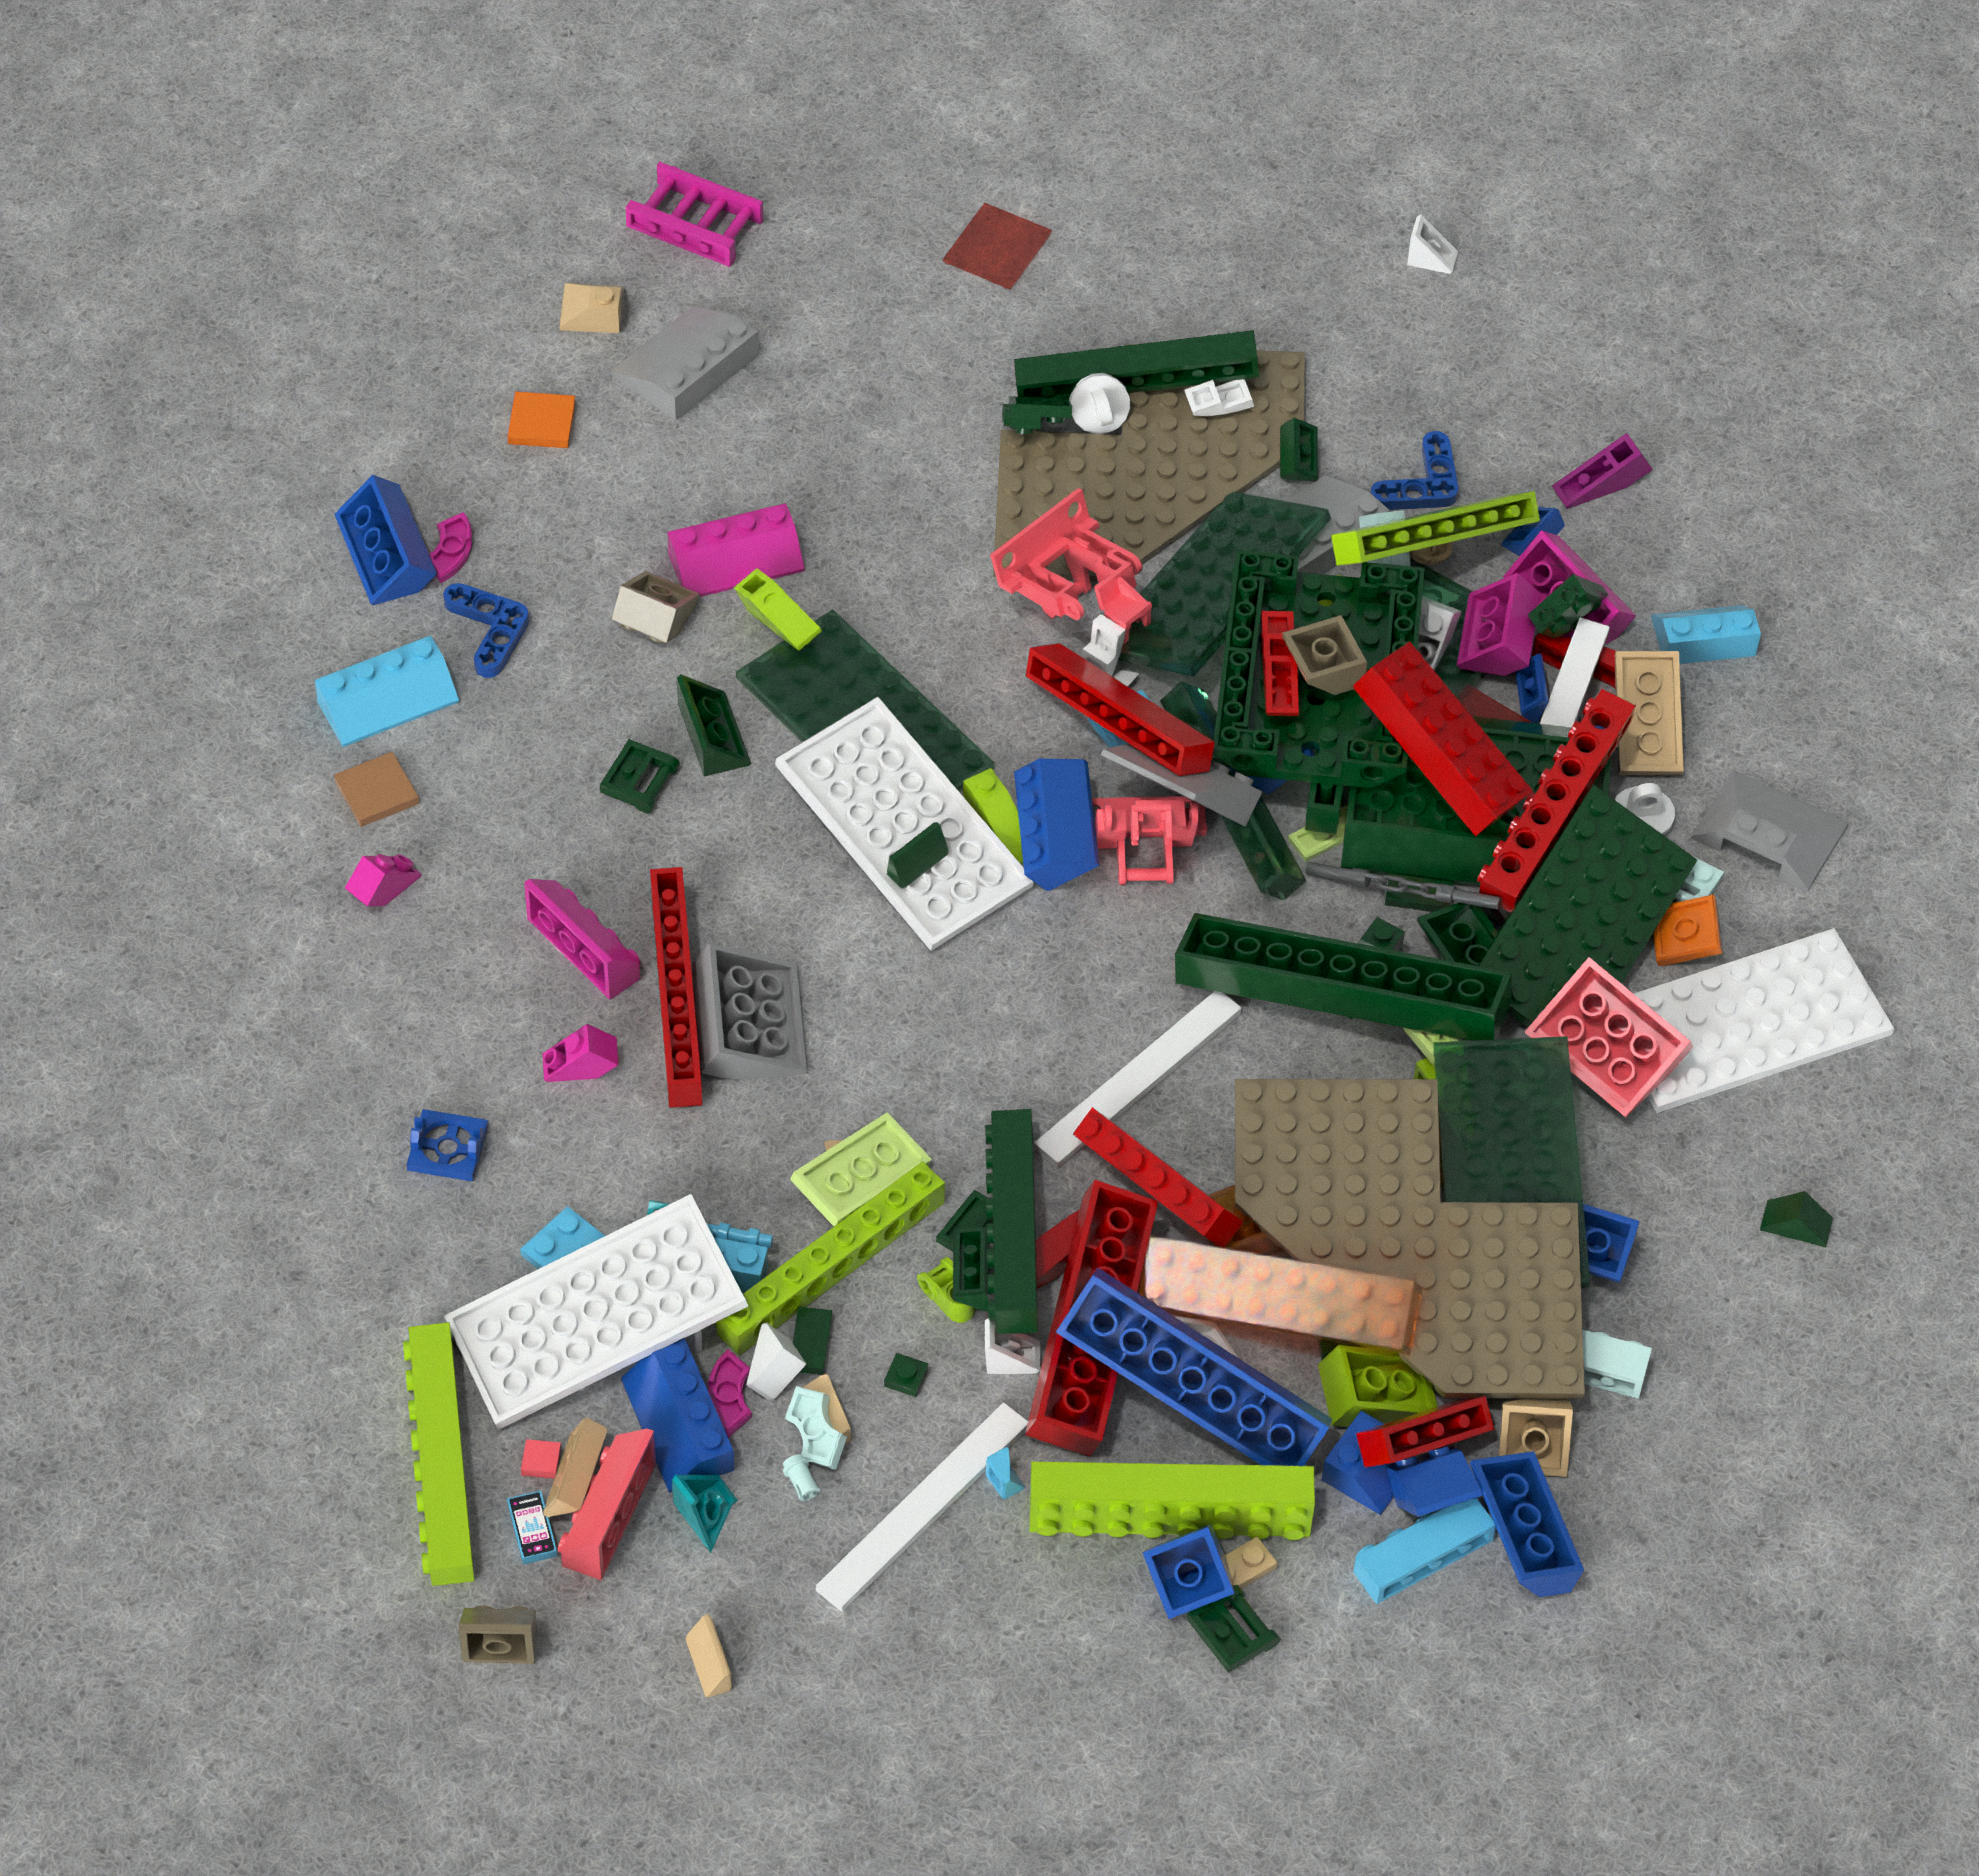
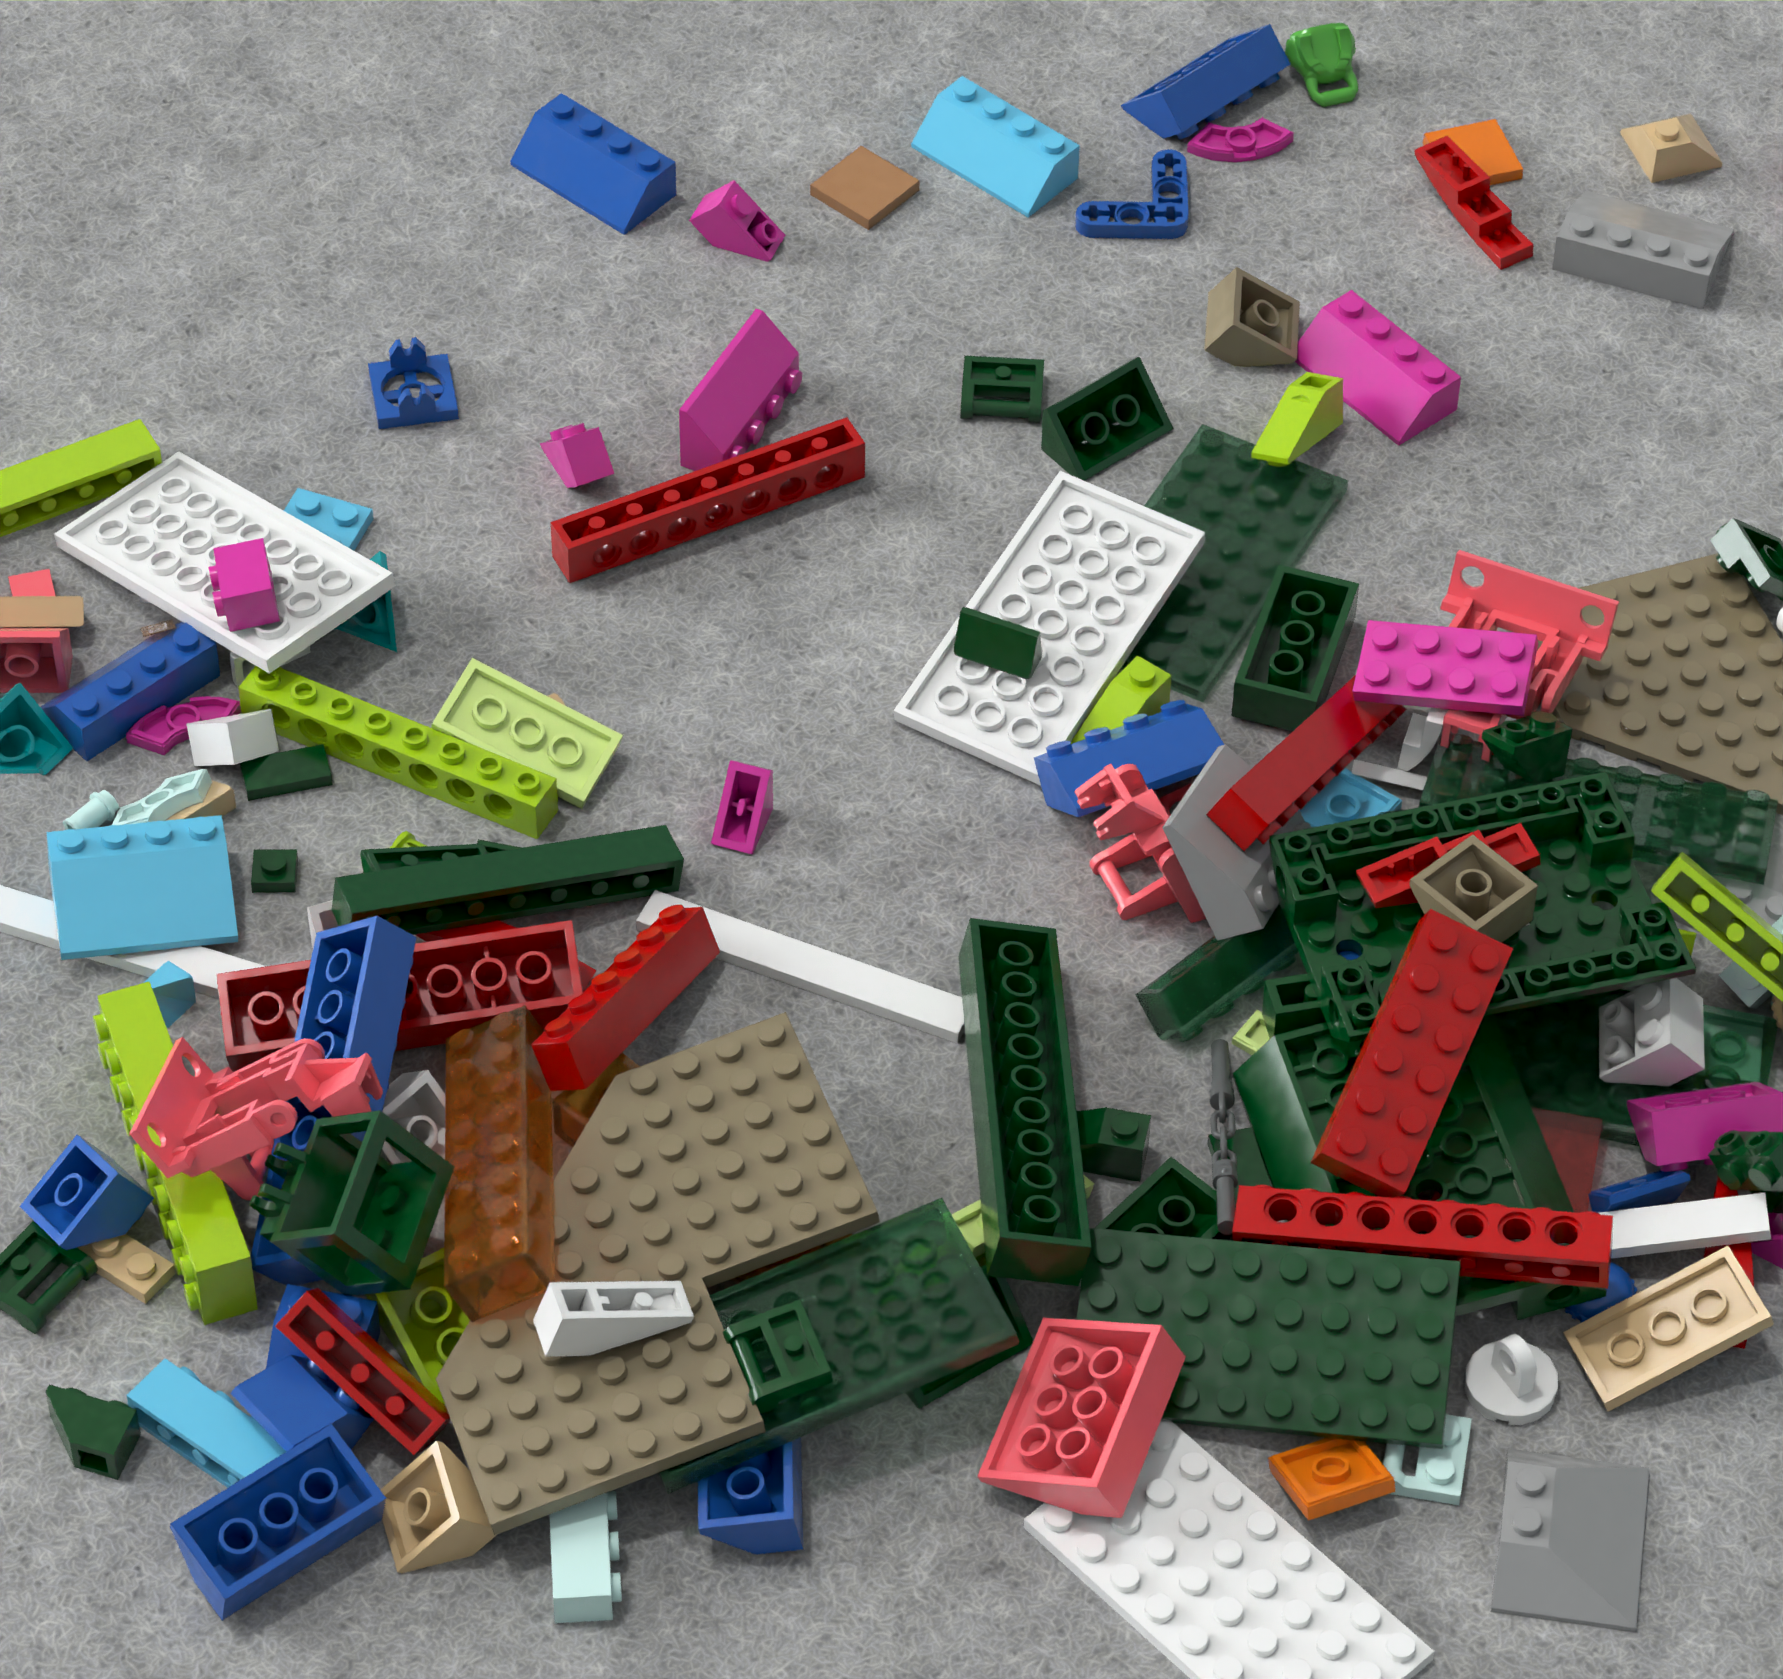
camera: 70 degrees right, 5 degrees down
light grey slope [692,943,807,1080] -> none
medium azure brick [706,1222,773,1293] -> none
none -> medium azure slope [46,815,238,960]
none -> dark green slope [46,1384,141,1480]
none -> coral container [129,1037,383,1201]
none -> clear orange sticker [140,619,176,637]
none -> dark pink brick [208,538,280,632]
none -> dark green piece [249,1110,455,1296]
none -> blue slope [510,93,676,235]
none -> white slope [533,1281,694,1357]
none -> dark pink slope [711,760,773,854]
none -> dark green plate [723,1299,834,1413]
none -> dark green brick [1231,564,1359,731]
none -> bright green piece [1285,23,1358,107]
none -> dark pink plate [1352,620,1538,716]
none -> red slope [1415,136,1533,270]
none -> dark green slope [1482,711,1573,784]

